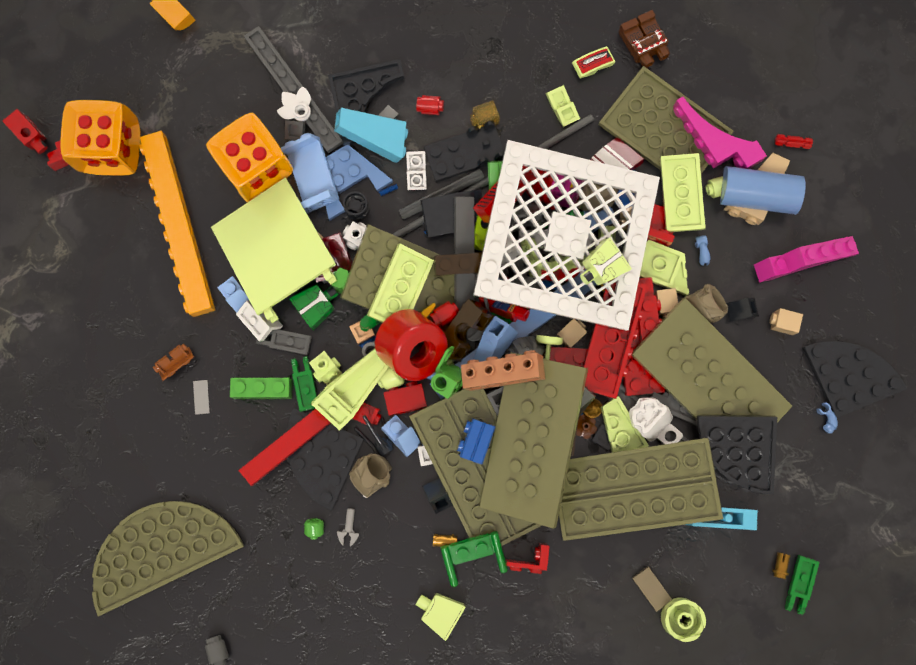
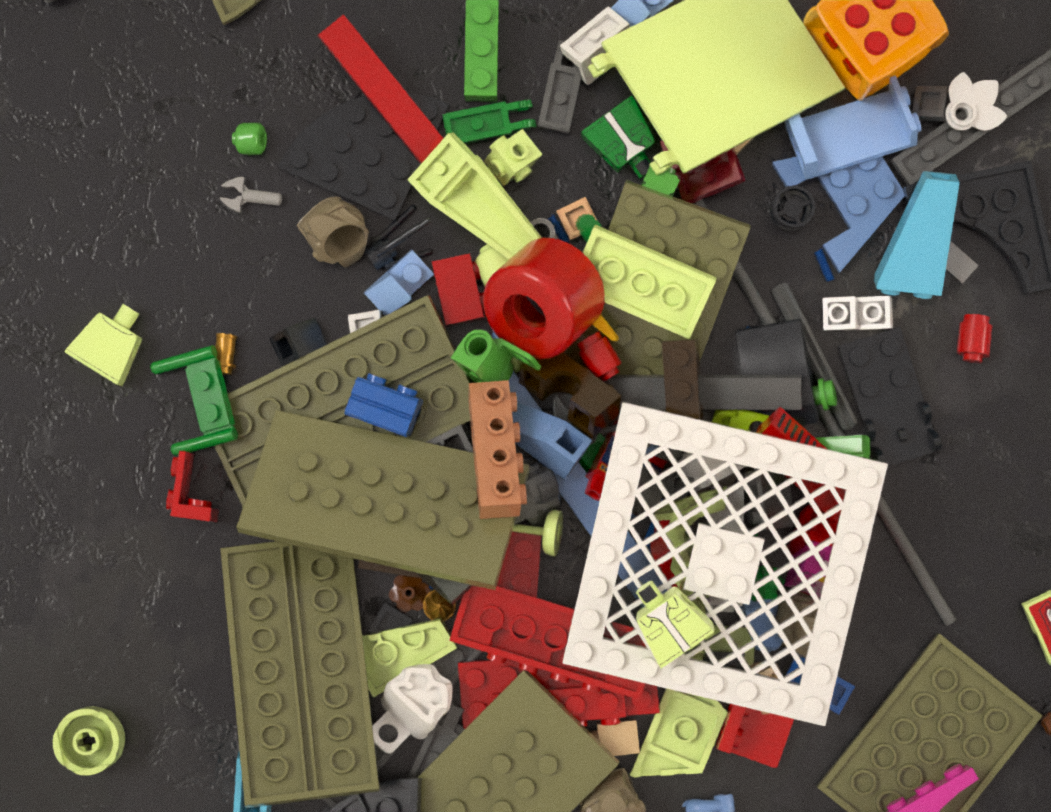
camera: 90 degrees right, 5 degrees up
white brick [343,222,366,250] -> none
red bracket [352,402,382,426] -> none
clear yellow brick [470,100,500,128] -> none
yellowish green slope [546,85,580,127] -> none
tan brick [556,319,587,348] -> none
slope [590,138,644,170] -> none
dark tan tile [632,566,672,612] -> none
yellowish green plate [660,153,705,232] -> none
none -> bright green plate [813,378,837,411]

